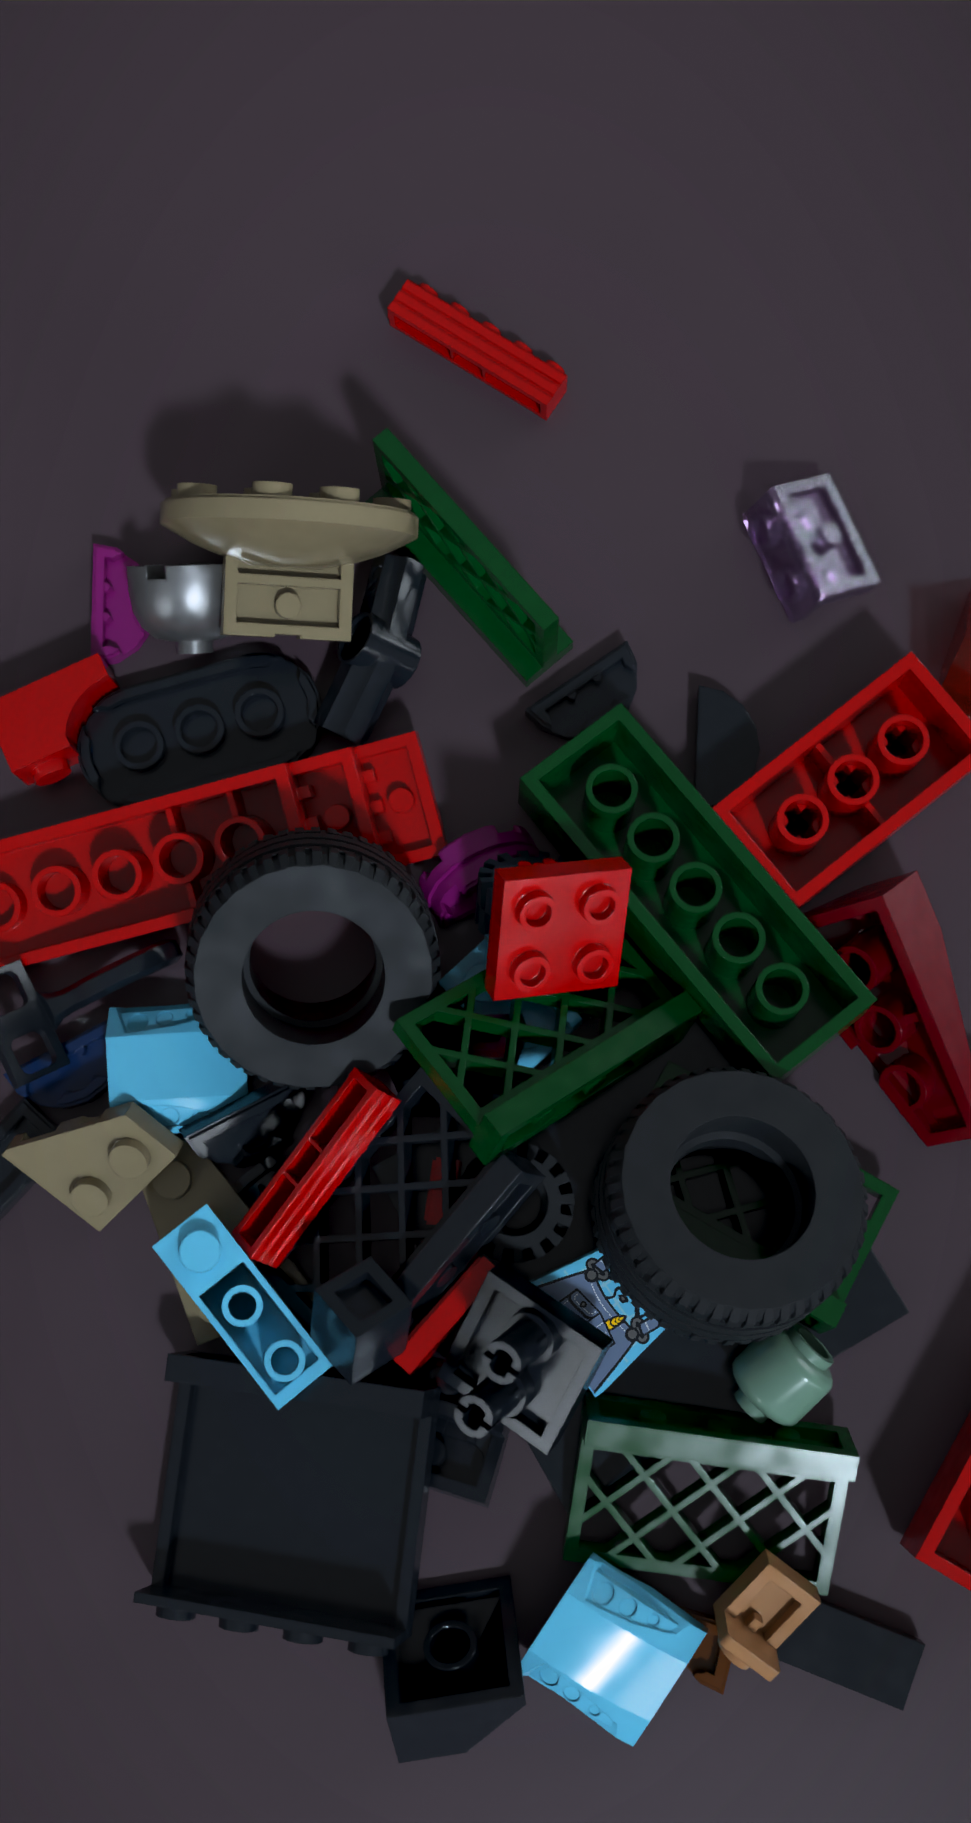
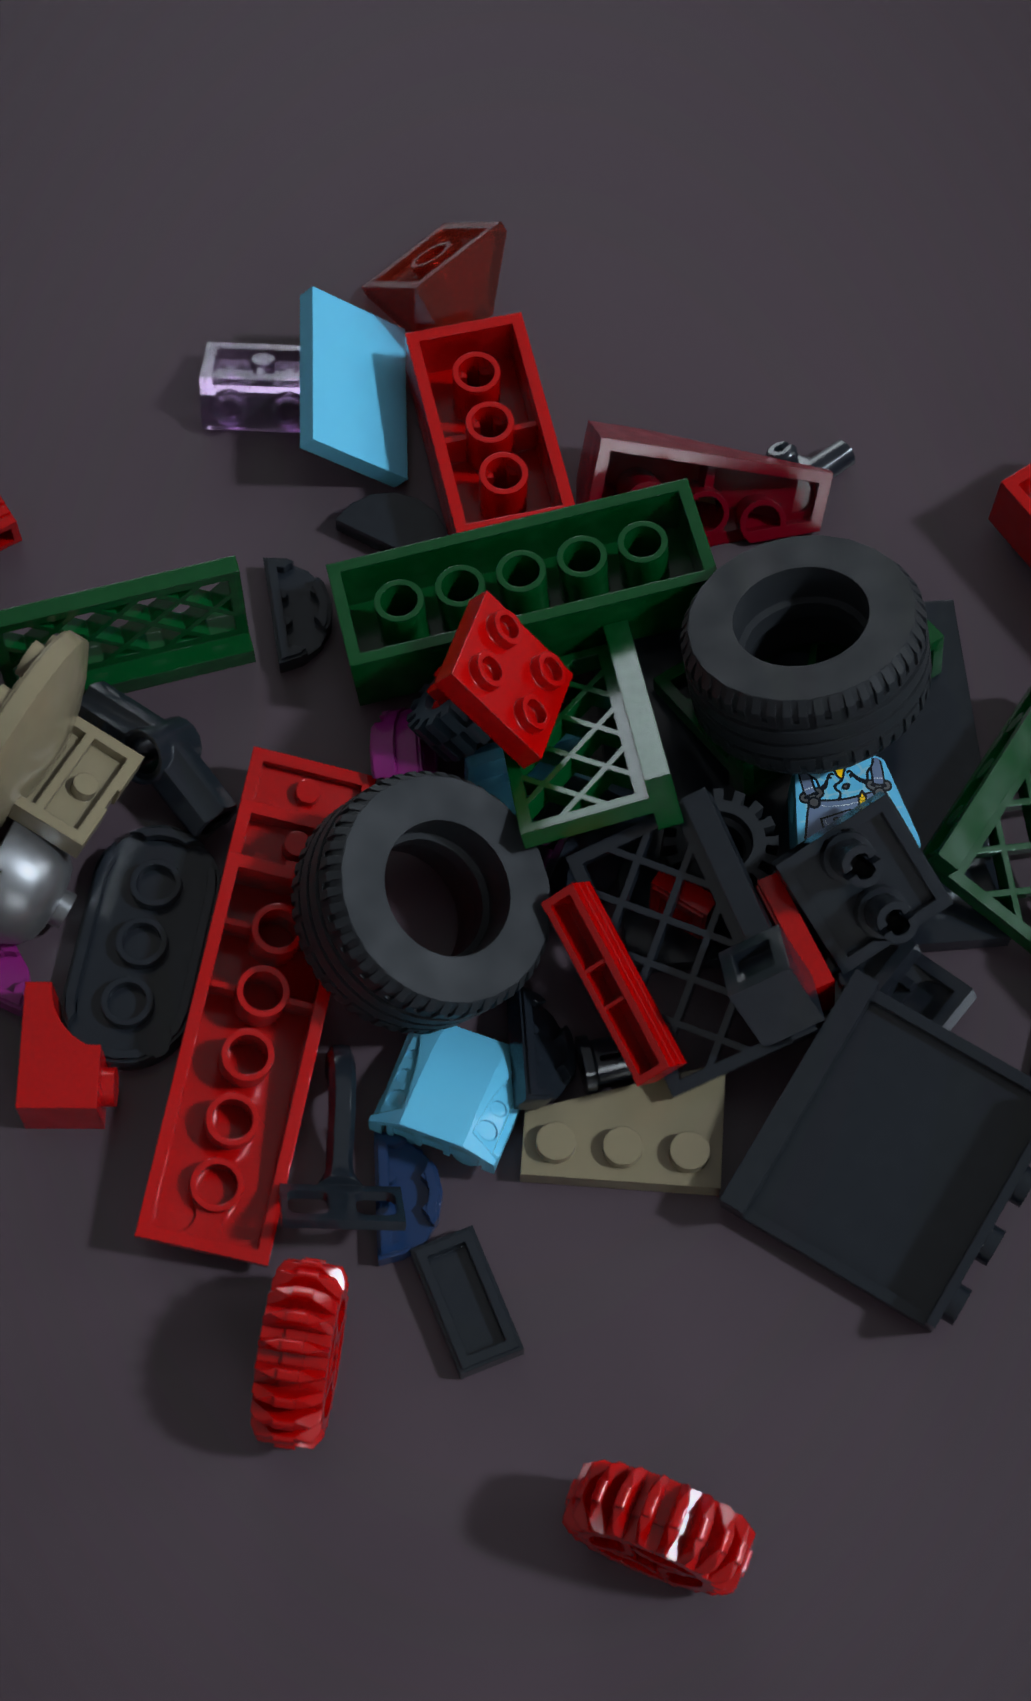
camera: 75 degrees left, 15 degrees down
dark tan wing [2,1101,184,1232] -> none
medium azure slope [152,1203,333,1410] -> none
sand green head [732,1323,834,1426] -> none
none -> medium azure tile [300,286,408,488]

